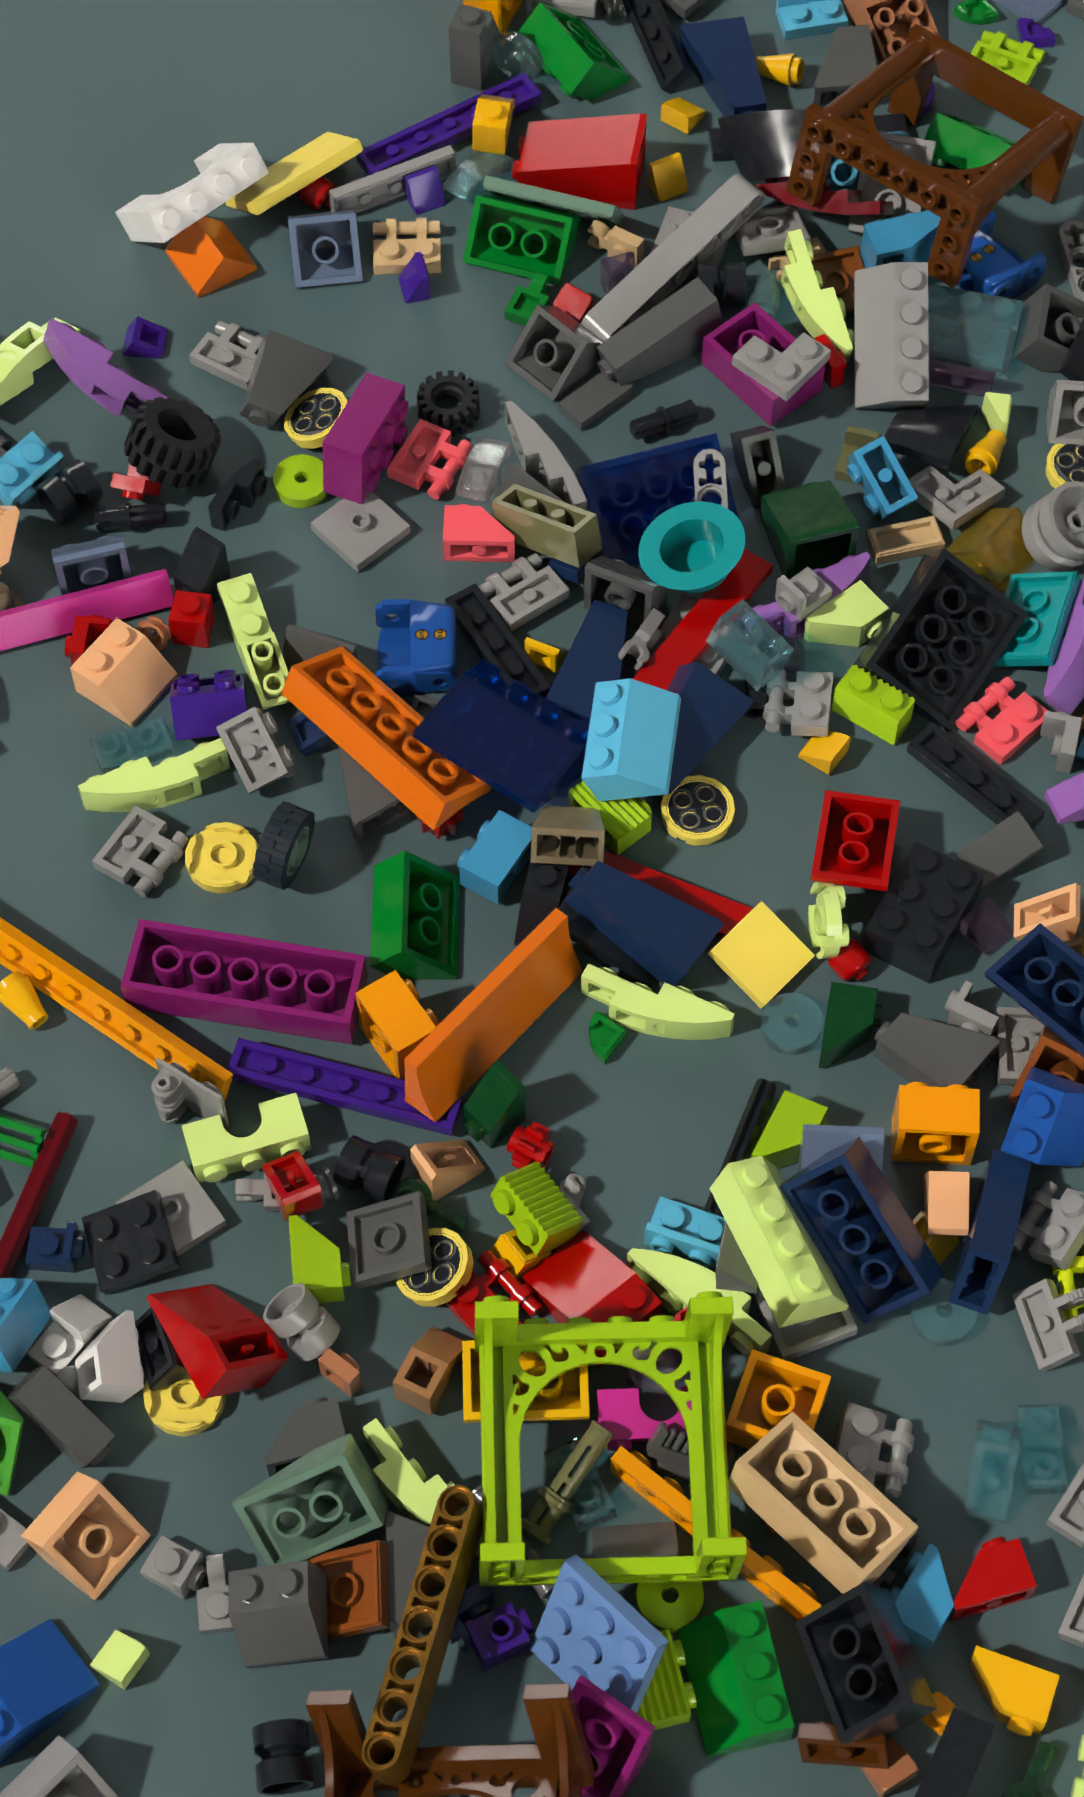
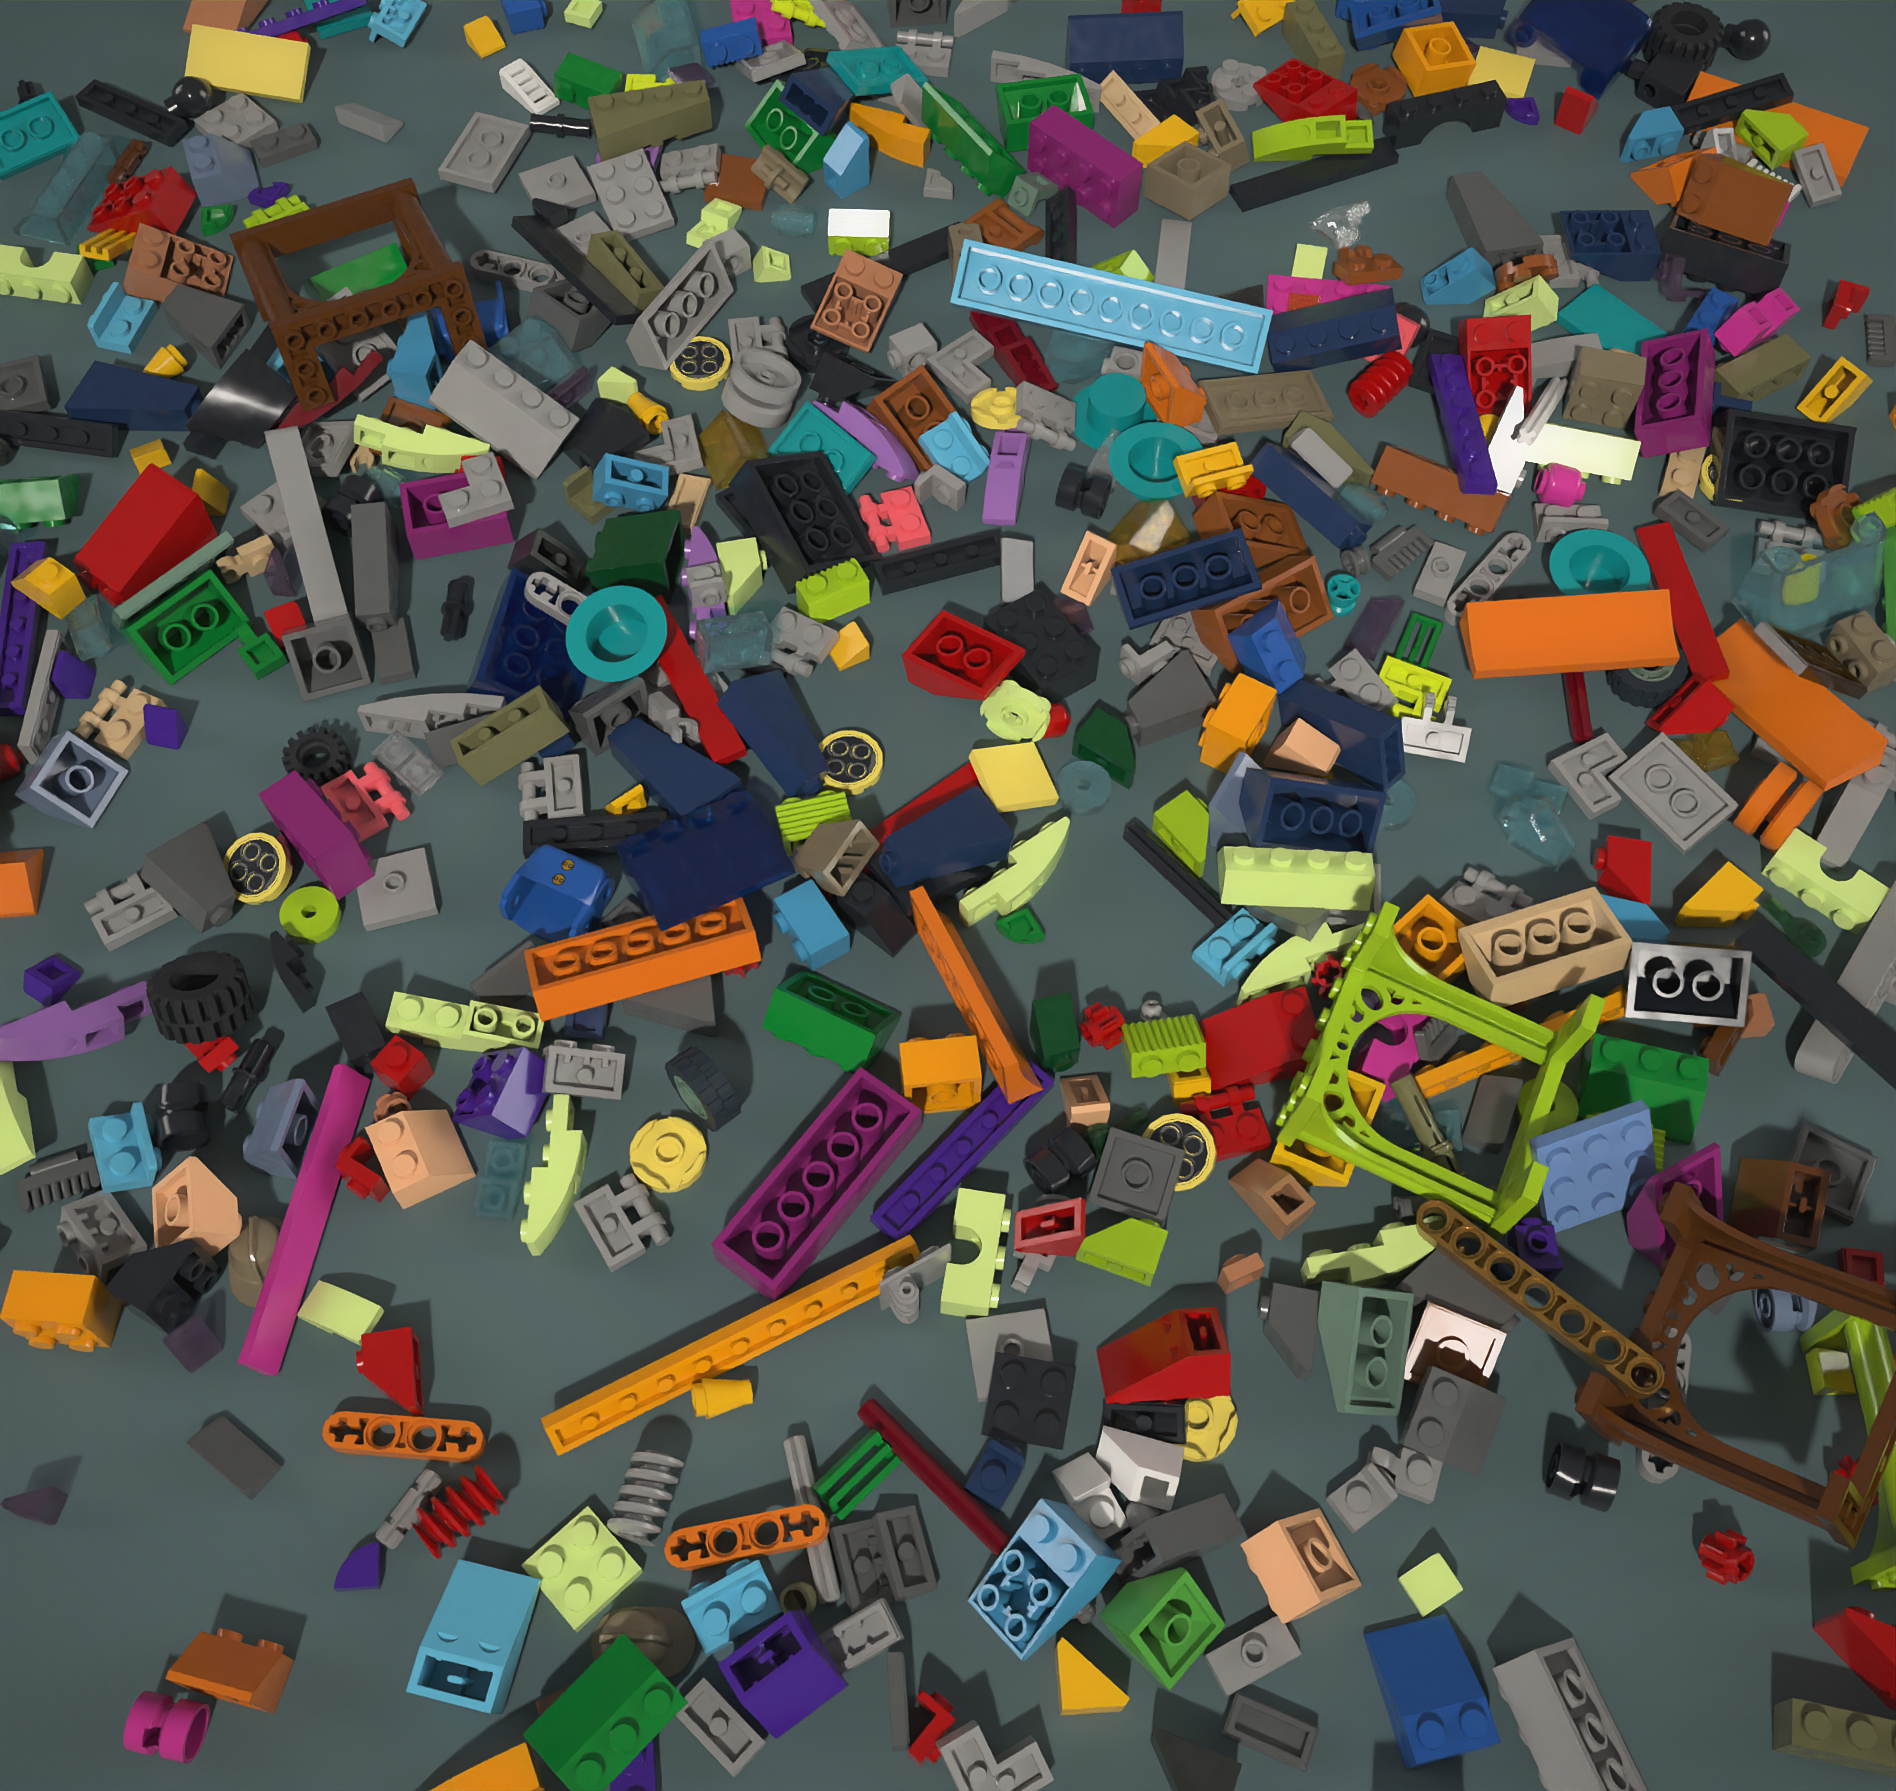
camera: 65 degrees left, 0 degrees up
light grey wheel [263,1283,340,1361] -> none
coral slope [443,504,515,562] -> none
medium azure slope [581,678,681,801] -> none

